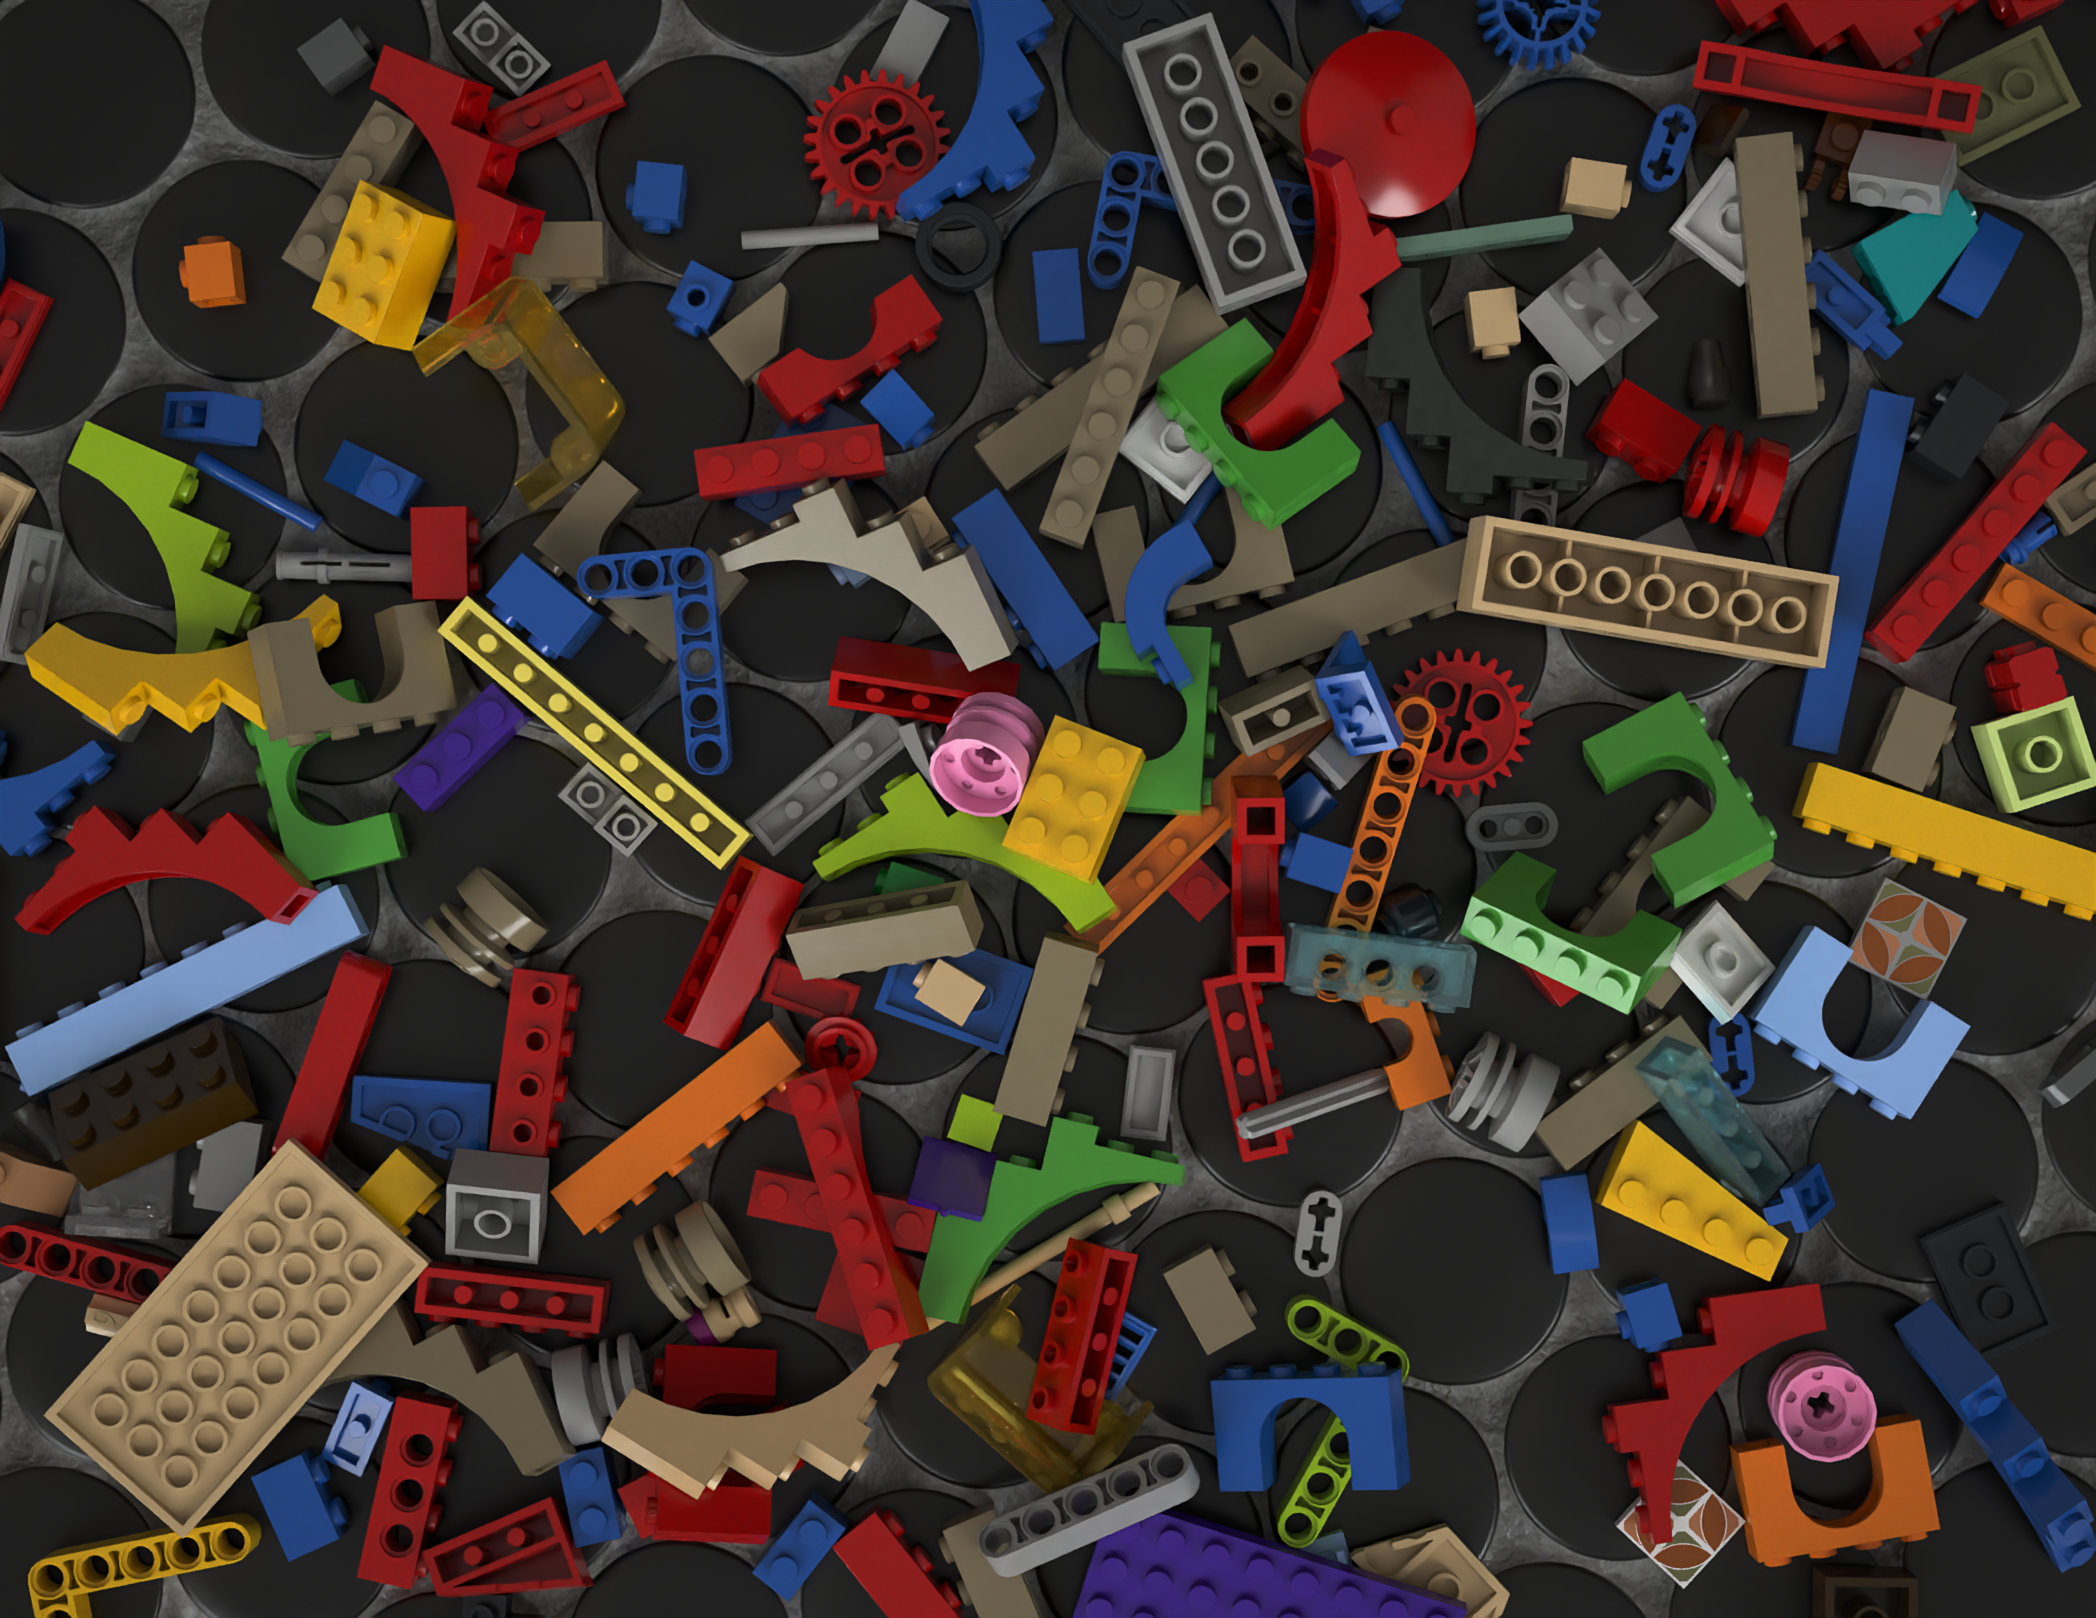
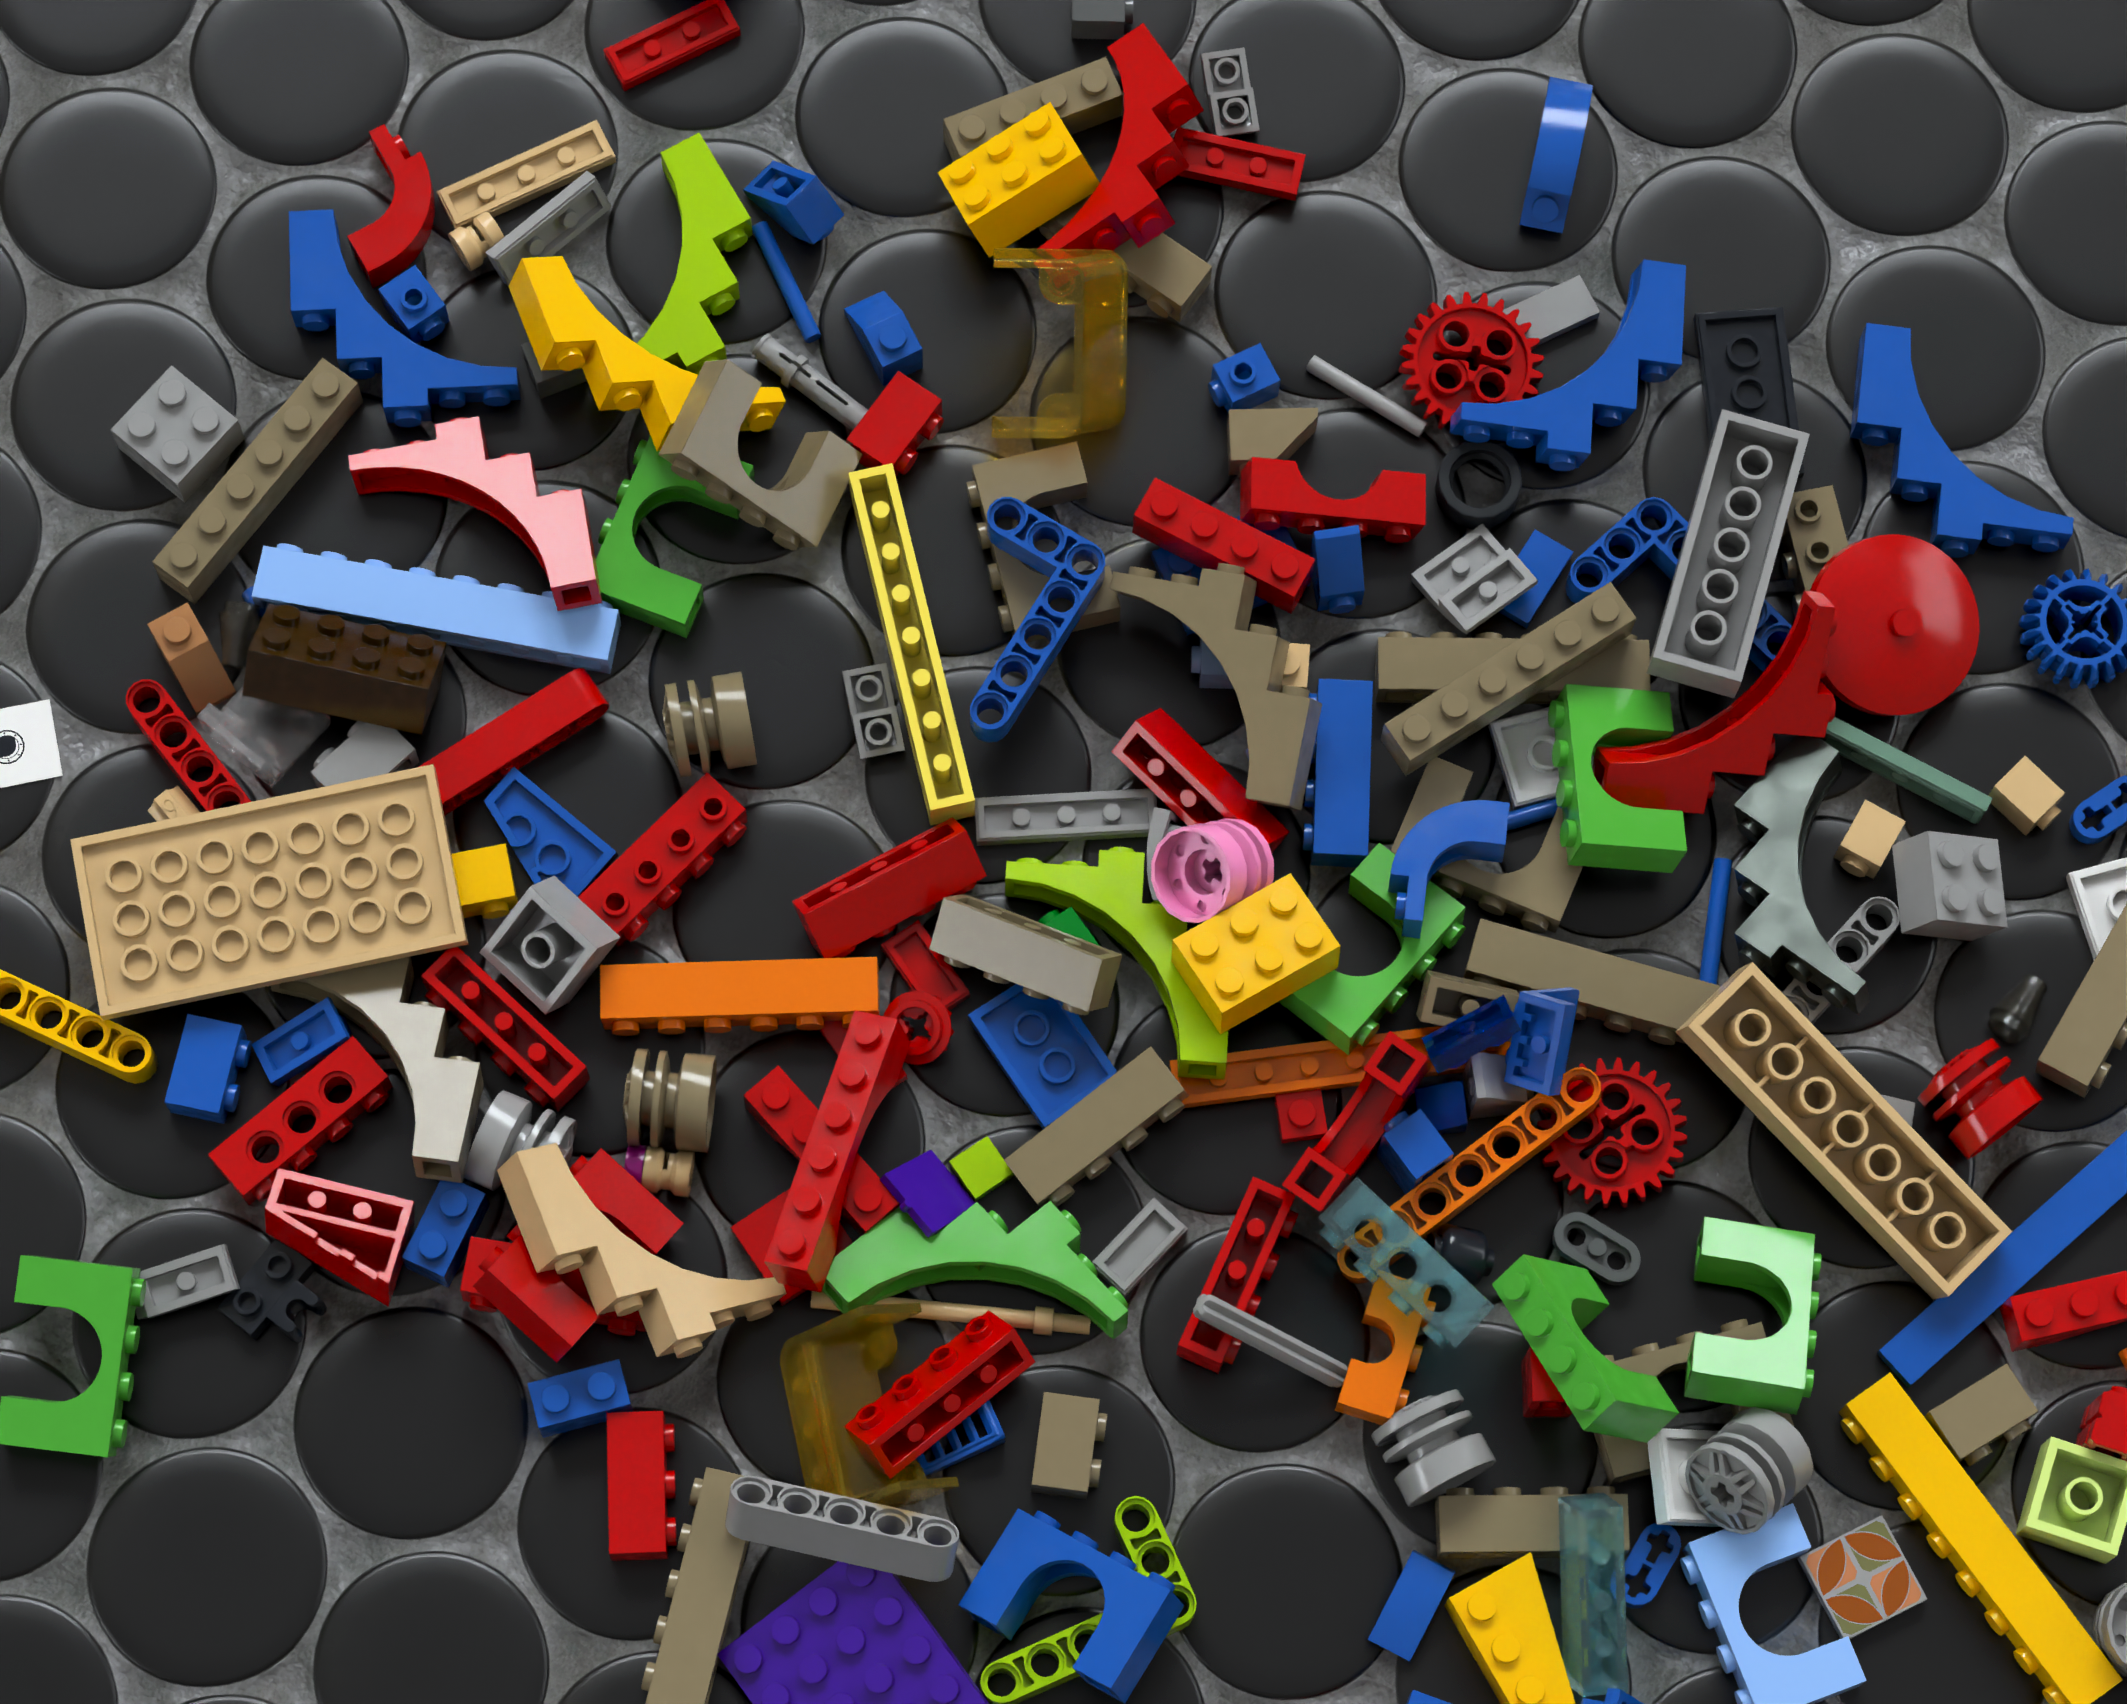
camera: 30 degrees right, 15 degrees down
orange brick [179,236,246,308] -> none
dark purple brick [393,682,533,812] -> none
blue brick [486,552,606,660] -> none
blue brick [626,161,688,234] -> none
tan brick [912,957,987,1027] -> none
light grey beam [1293,1188,1342,1277] -> none
red brick [1585,378,1702,484] -> none
none -> light grey slope [1411,524,1538,635]
none -> clear blue plate [1422,995,1521,1074]
none -> light grey wheel [1685,1407,1813,1534]

